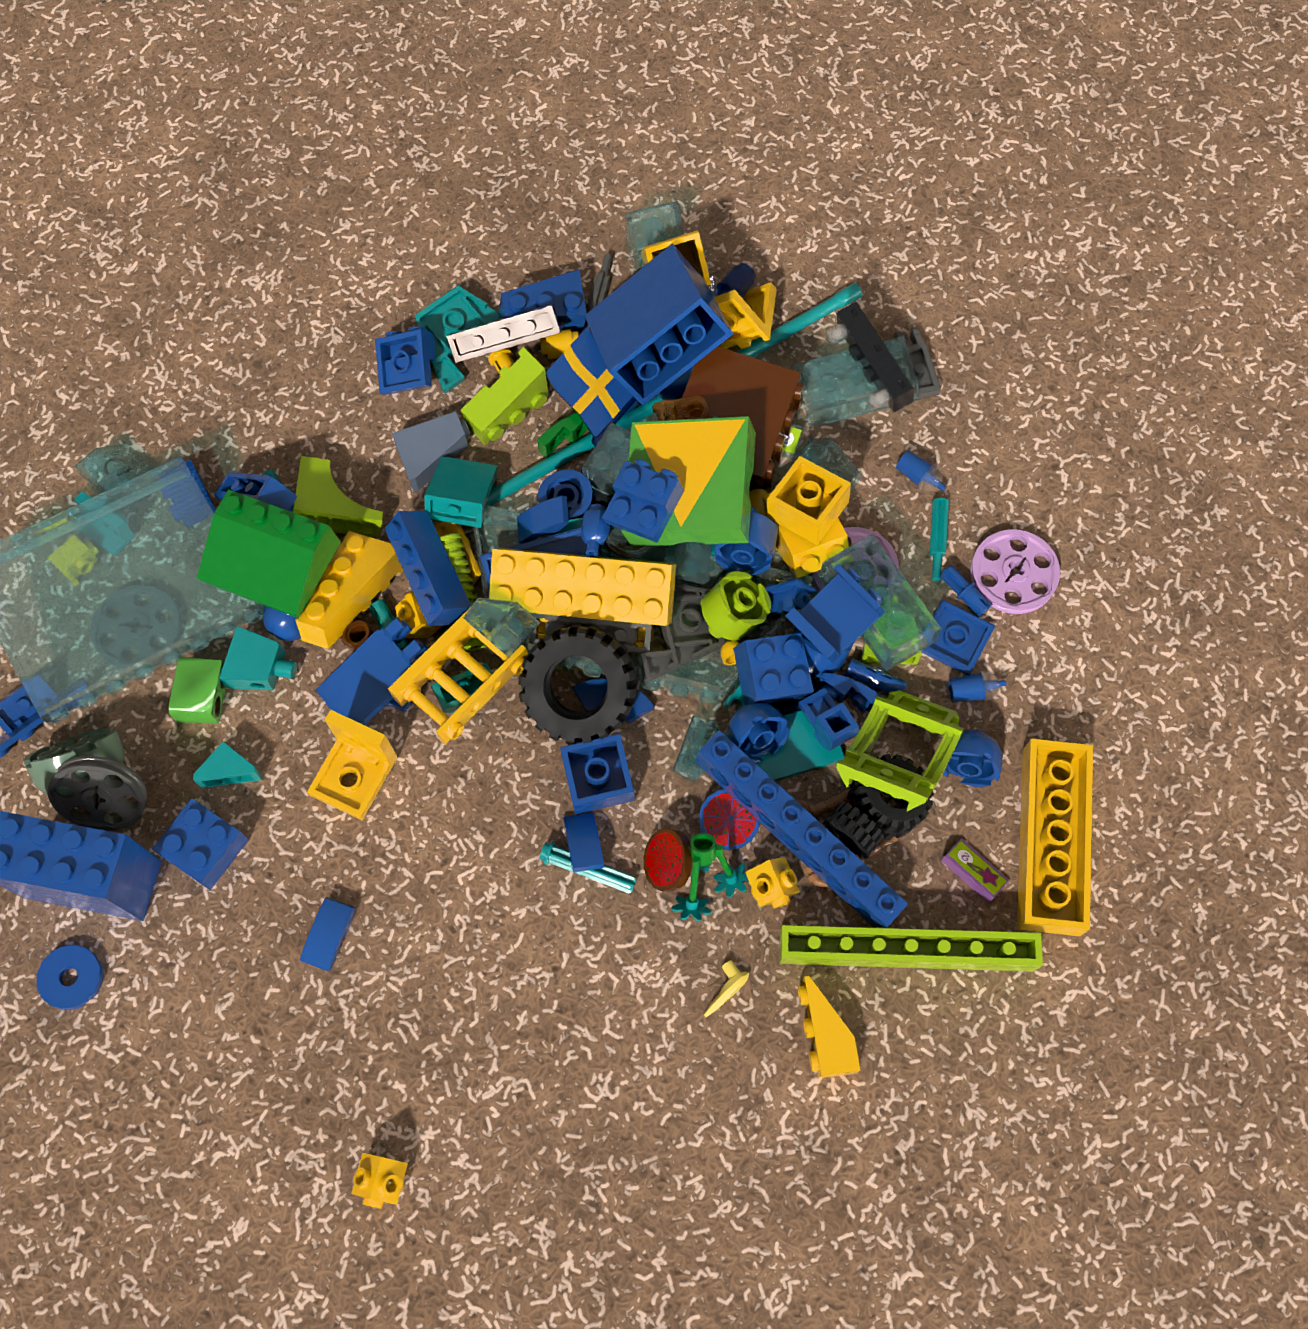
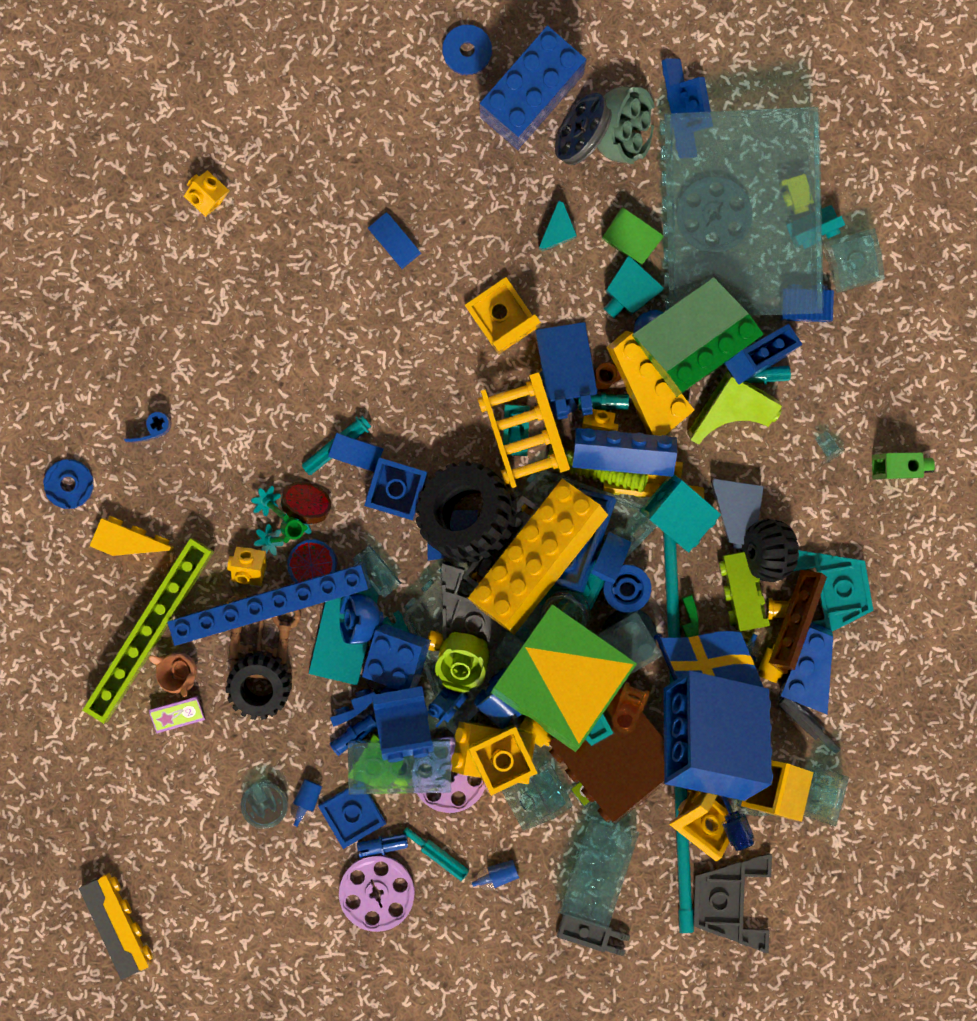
camera: 120 degrees right, 20 degrees up
blue brick [152,798,249,890] -> none
blue plate [375,326,436,395] -> none
clear light blue slope [463,598,540,658] -> none
blue plant [581,504,610,557] -> none
blue plate [602,459,684,543] -> none
light yellow bar [703,960,749,1017] -> none
blue brick [798,688,859,751] -> none
black tyre [823,802,884,859] -> none
black piece [825,302,914,413] -> none
lime wedge [836,690,964,812] -> none
blue cylinder [943,730,1003,787] -> none
yellow brick [1017,739,1093,936] -> none
none -> blue tile [43,459,94,509]
none -> piece [79,872,153,980]
none -> blue panel [123,412,172,443]
none -> nougat hair [149,652,197,697]
none -> clear light blue head [241,780,289,829]
none -> dark grey wing [693,853,772,953]
none -> black wheel [742,519,799,582]
none -> clear light blue piece [815,431,845,463]
none -> bright green torso [872,452,935,480]

